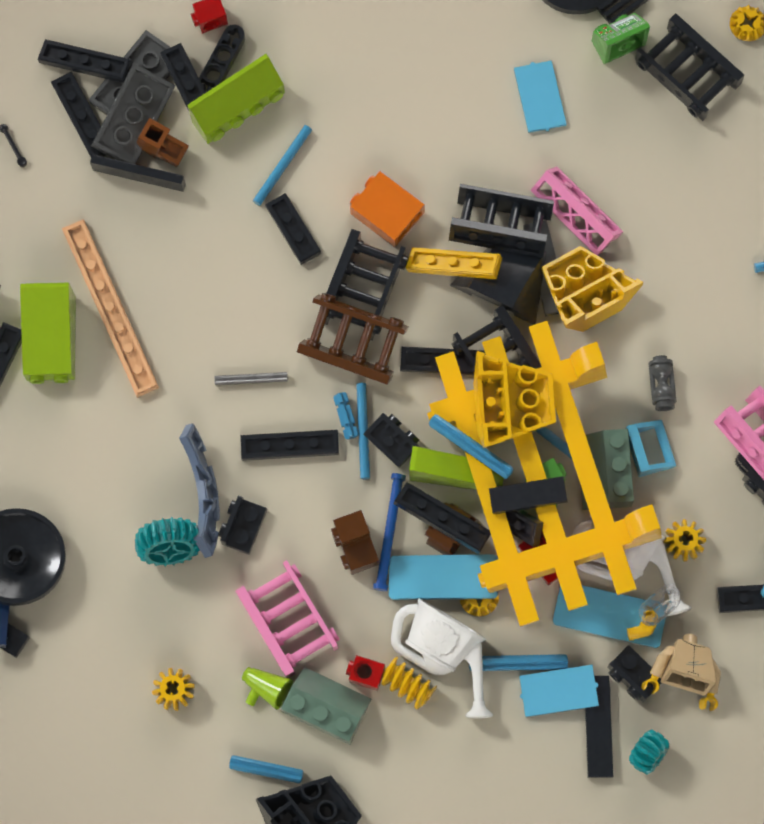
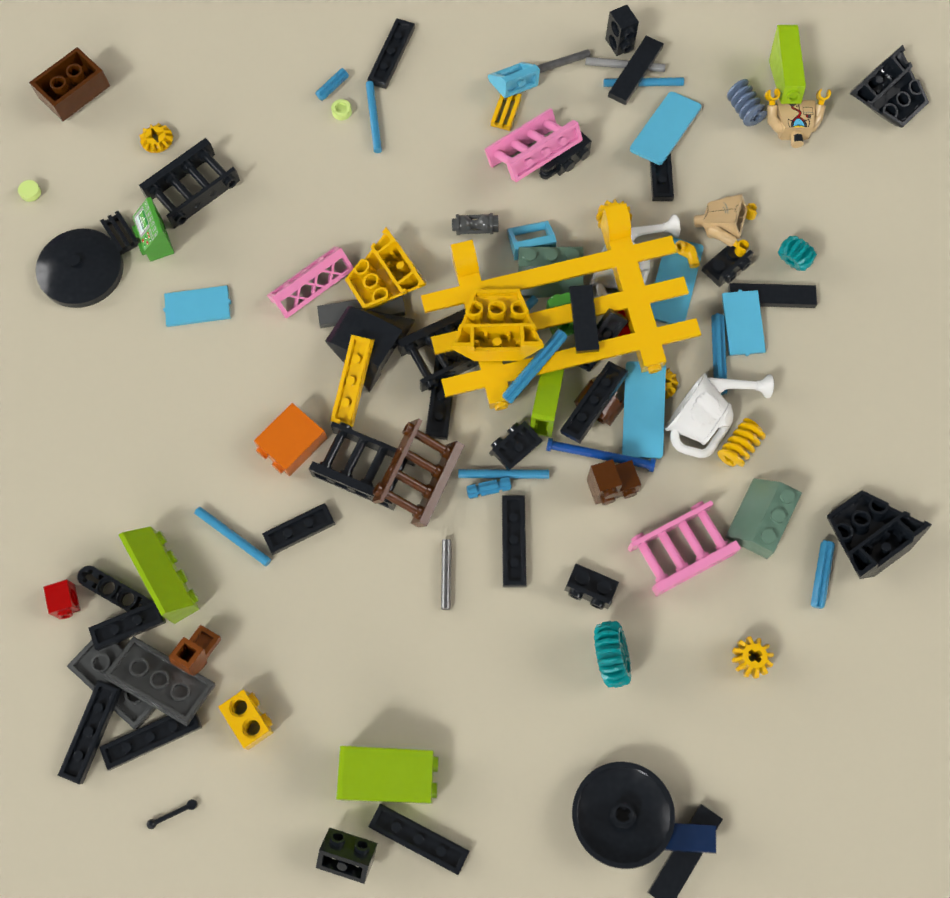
camera: 90 degrees left, 5 degrees down
light nougat tile [62,219,159,398] -> none
black tile [90,155,186,192] -> none
sand blue tile [179,423,220,558] -> none
lime piece [242,667,293,710] -> none
red brick [346,655,385,691] -> none
black fence [448,184,554,258] -> none
clear beam [639,585,681,626] -> none
none -> yellow brick [218,689,274,750]

